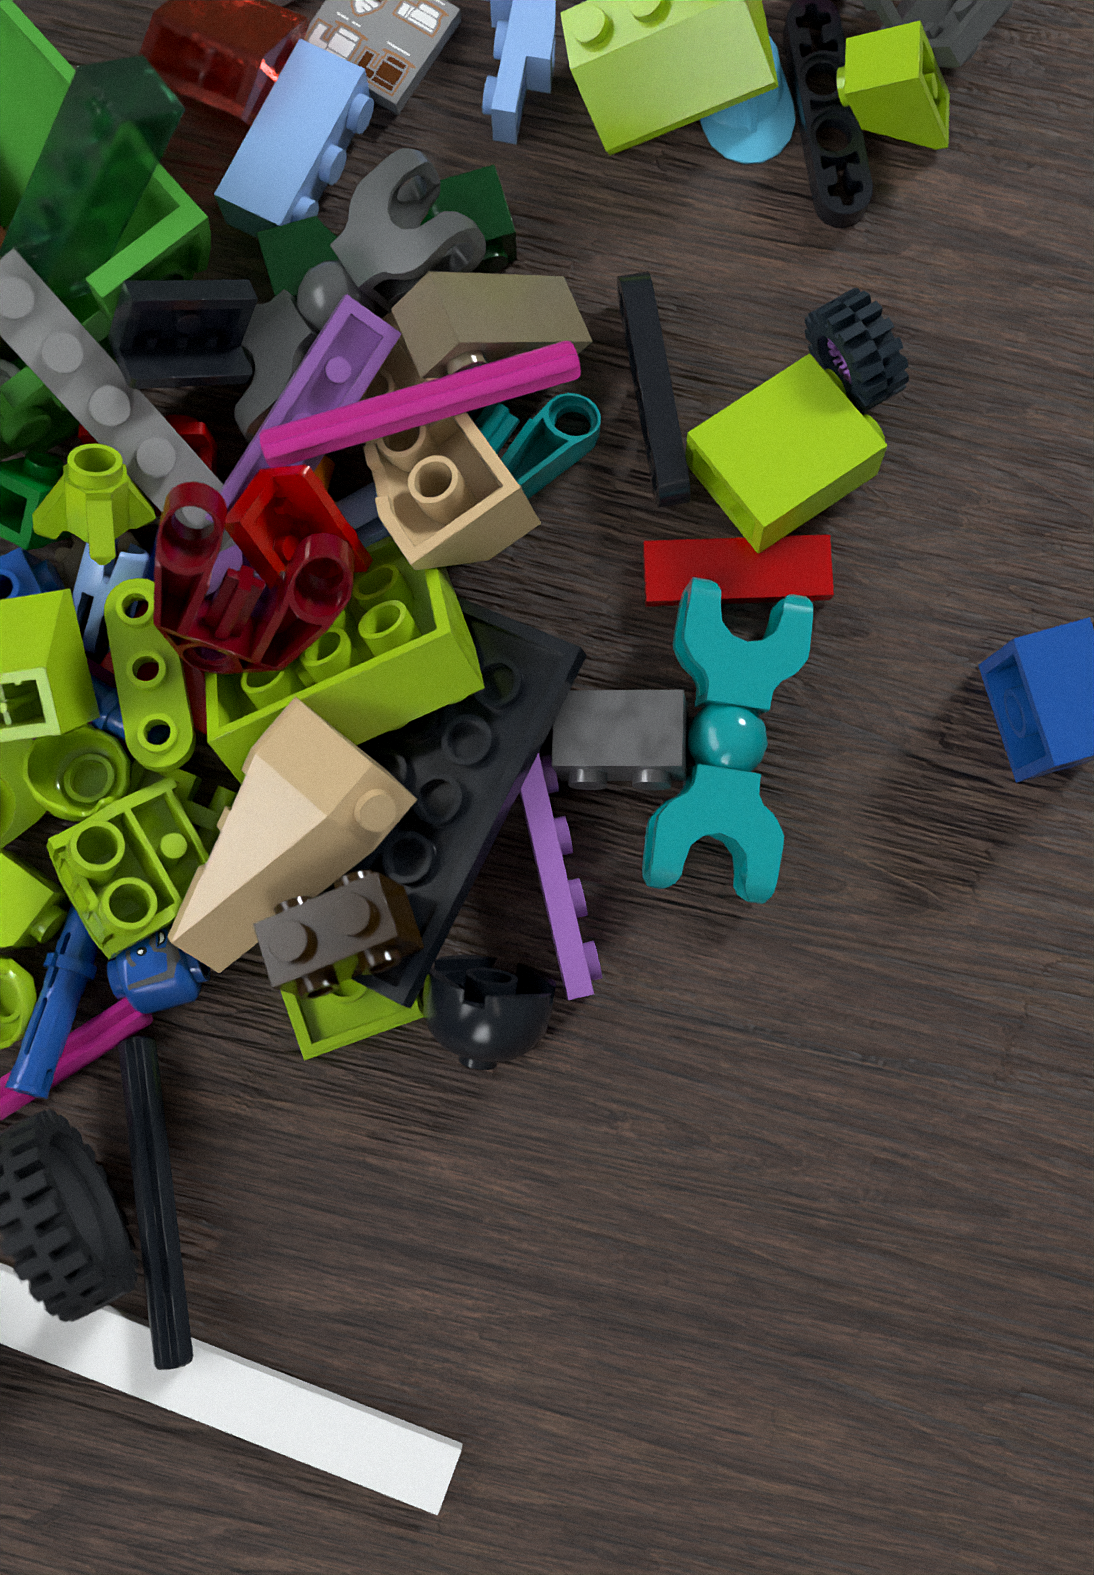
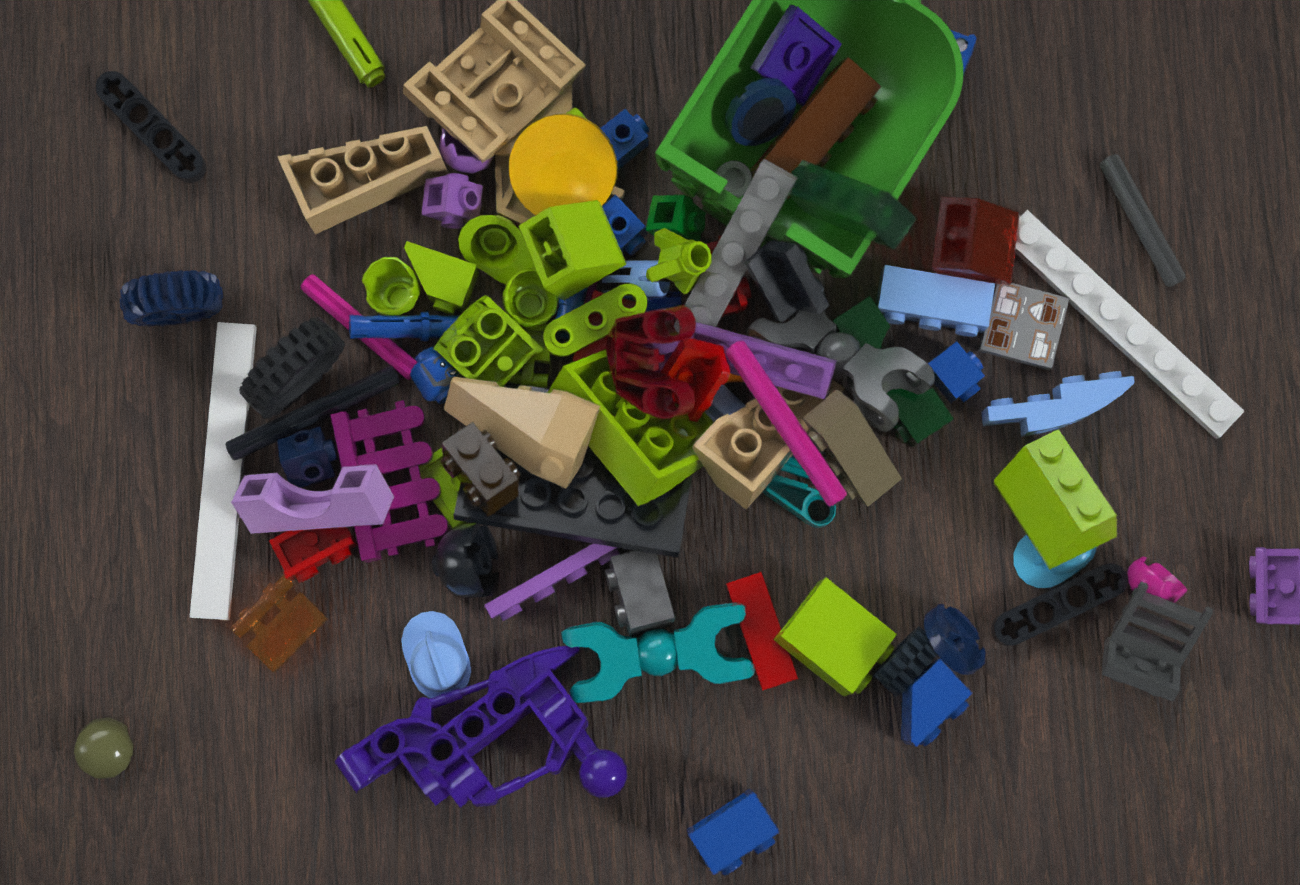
camera: 70 degrees right, 0 degrees up
black beam [617,271,690,508] -> none
lime slope [837,20,950,150] -> none
none -> clear orange plate [230,574,329,673]
none -> lavender arch [231,464,394,534]
none -> red bracket [269,527,358,583]
none -> dark blue brick [277,427,339,488]
none -> magenta fence [331,400,449,563]
none -> dark purple piece [335,646,627,807]
none -> light blue piece [401,611,471,698]
none -> blue slope [901,659,972,747]
none -> dark blue tile [924,604,986,675]
none -> blue brick [928,341,985,404]

